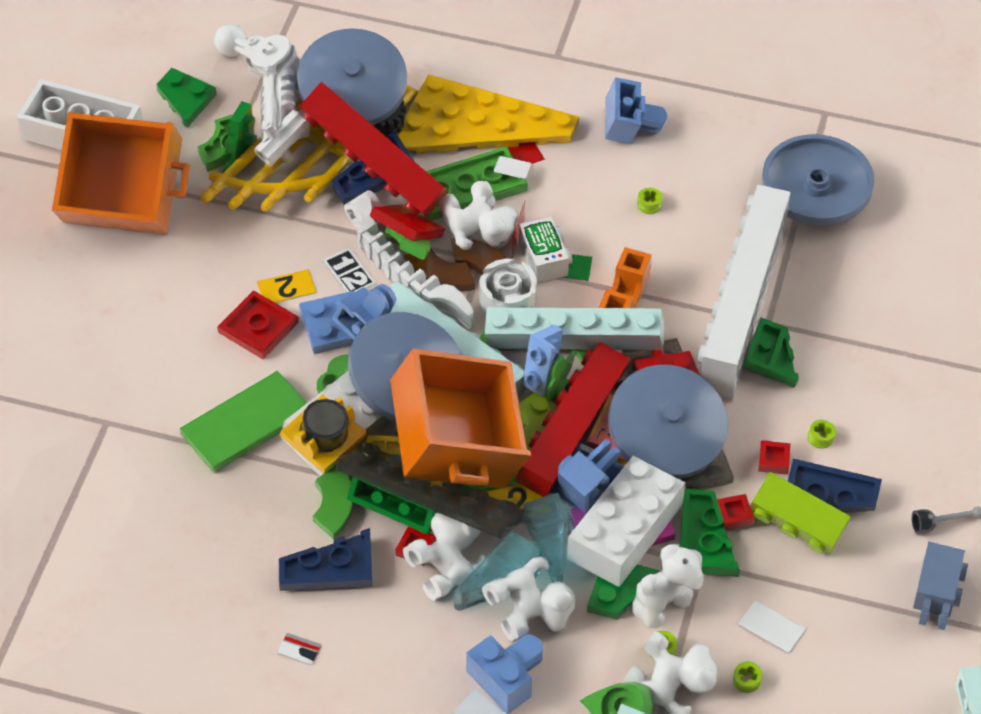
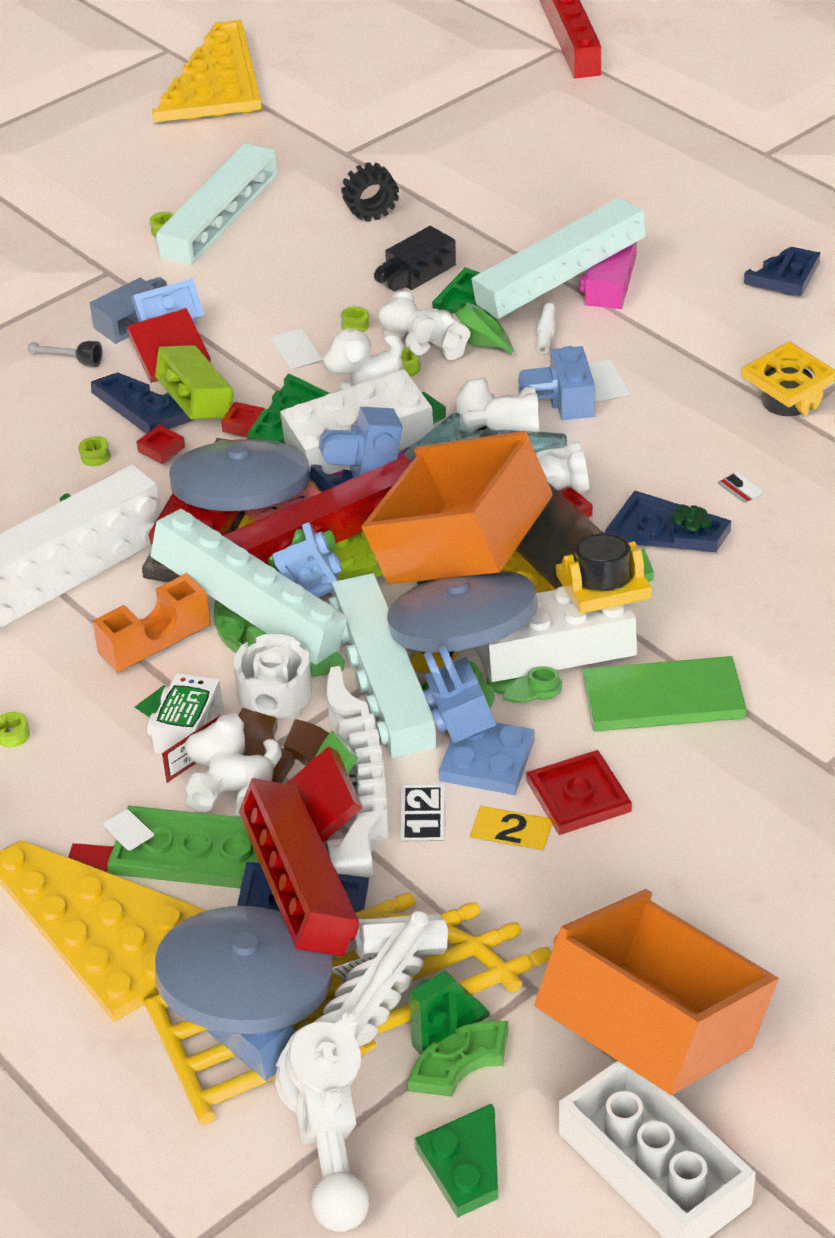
camera: 145 degrees left, 10 degrees down
none -> red tile [127,308,211,383]
none -> light blue bracket [131,278,204,325]
none -> dark green plant [671,504,712,531]

